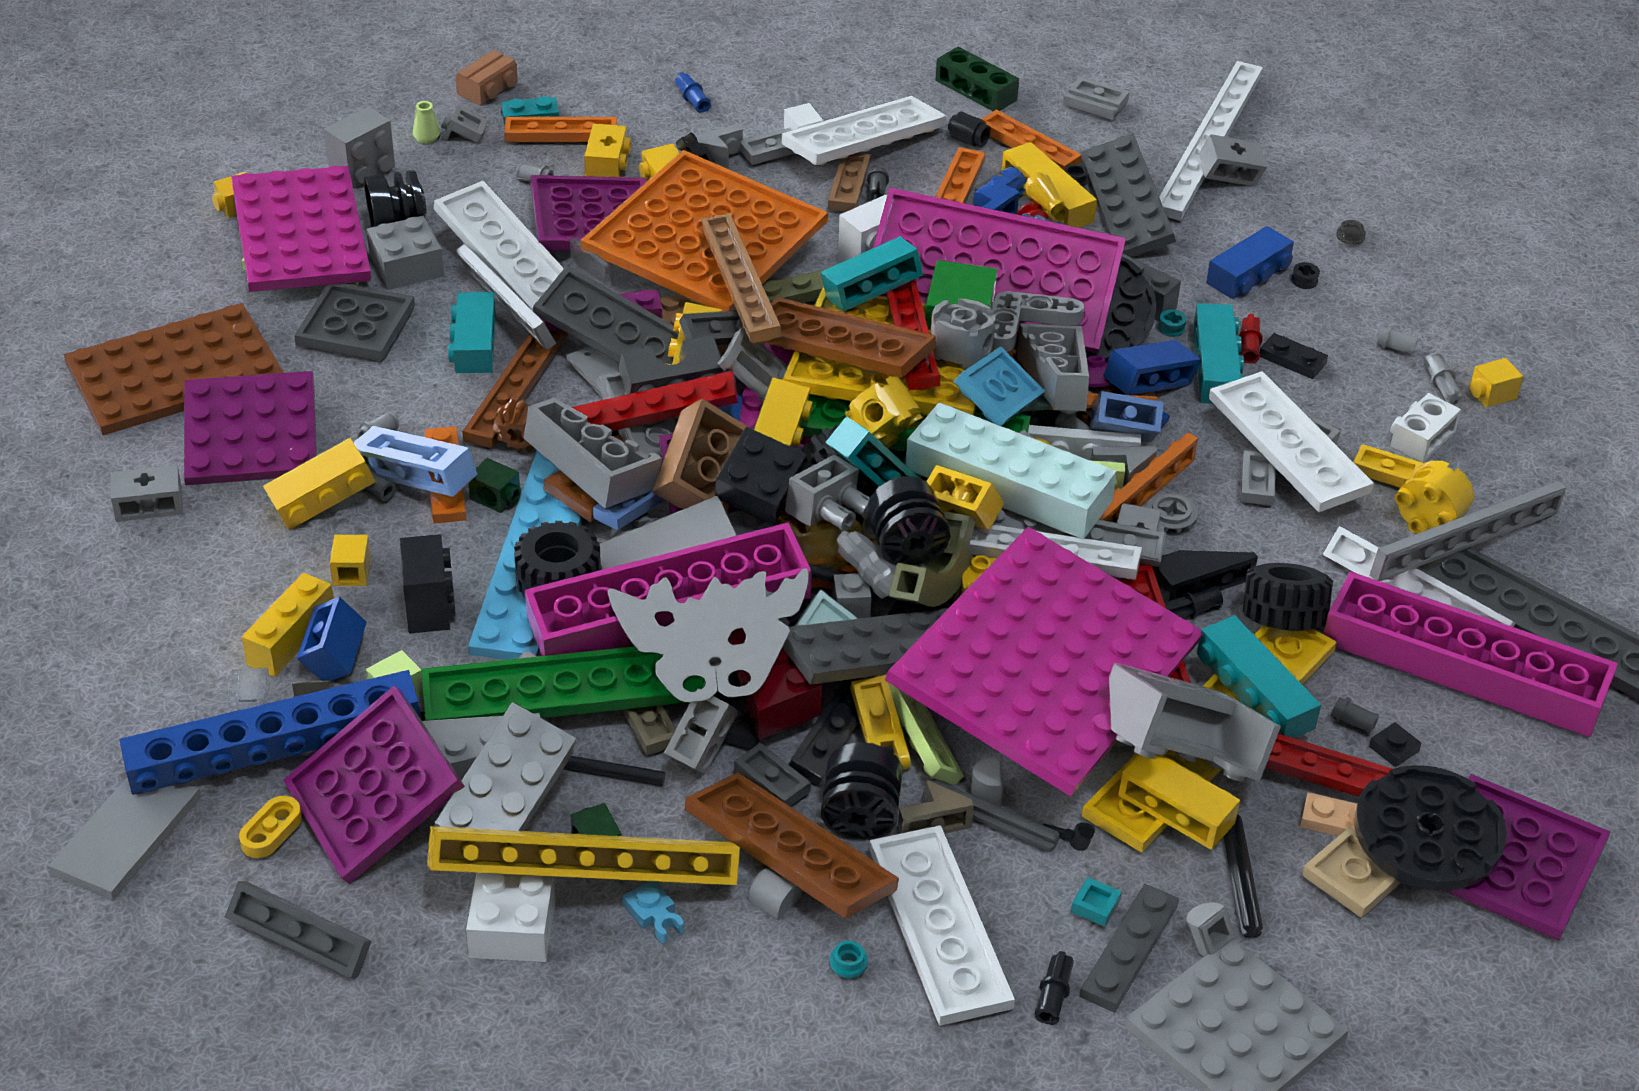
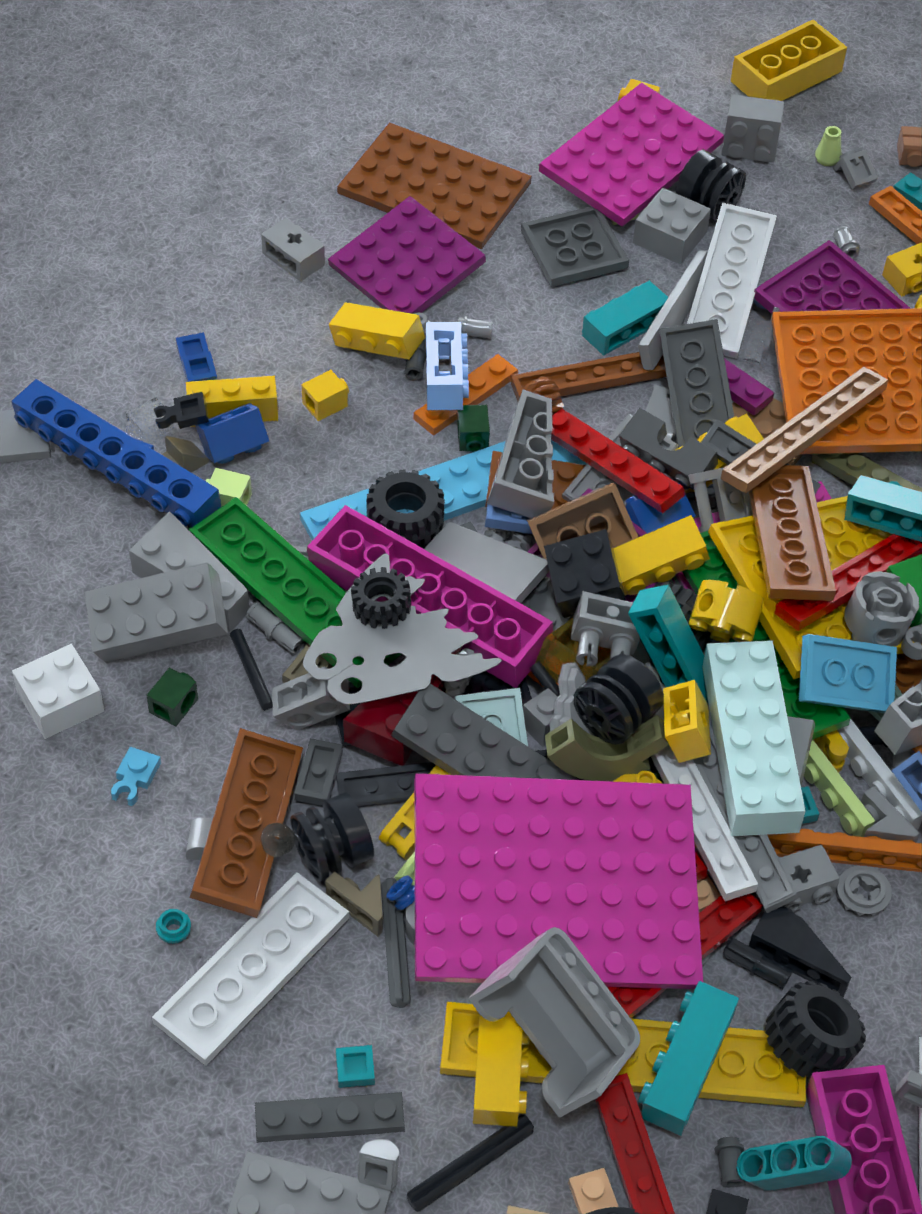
camera: 55 degrees right, 10 degrees up
yellow plate [239,796,302,858] -> none
magenta plate [283,685,465,884] -> none
black brick [400,534,456,634] -> none
yellow brick [427,826,740,885] -> none
black axle [1034,951,1074,1025] -> none
black hand [1043,822,1095,851] -> none
none -> black plate [154,391,209,429]
none -> blue slope [176,332,217,382]
none -> light grey pin [246,602,305,655]
none -> clear smoke plate [260,823,295,857]
none -> black tyre [351,567,411,629]
none -> blue bush [386,875,415,910]
none -> yellow brick [731,19,847,101]
none -> teal beam [736,1136,852,1191]

